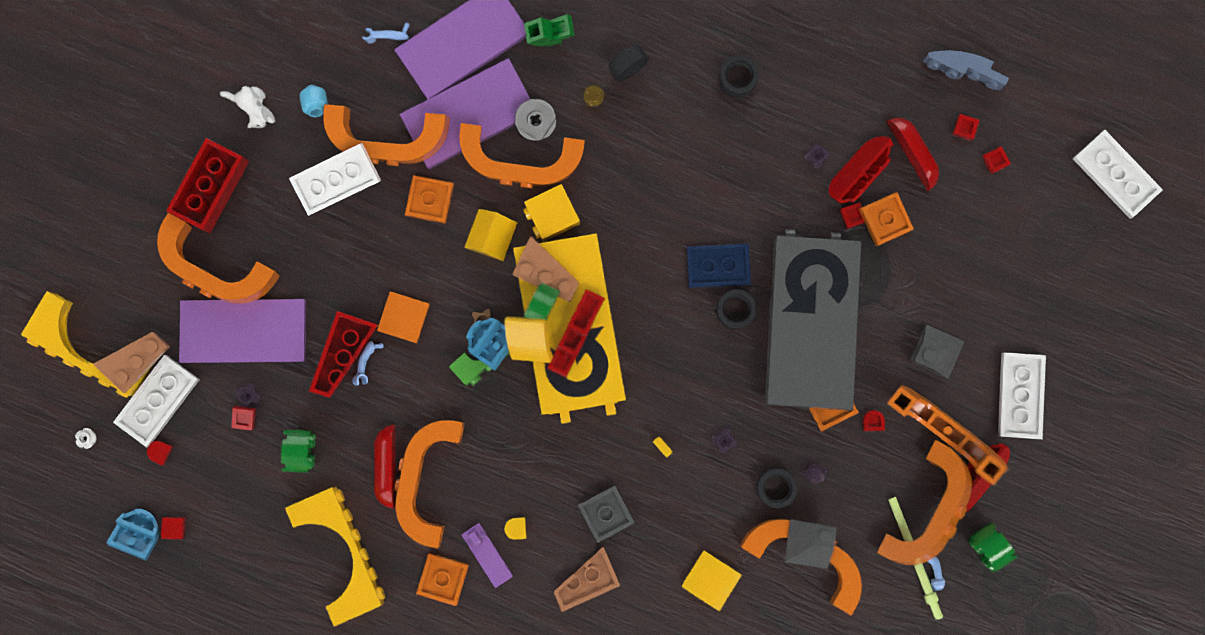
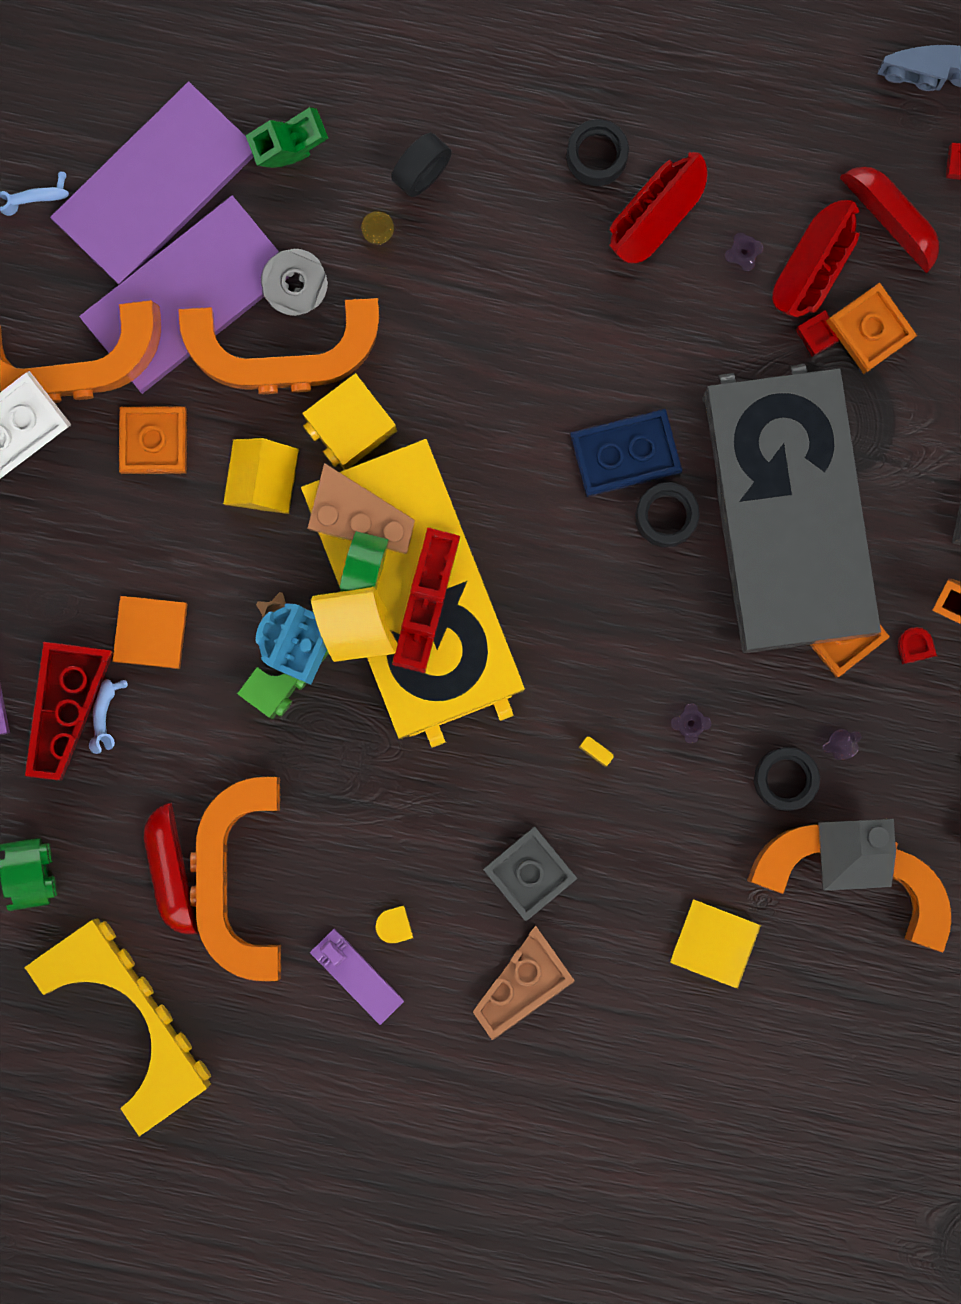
camera: 15 degrees left, 0 degrees up
orange tile [416,552,469,606] -> none
none -> red brick [609,152,707,263]

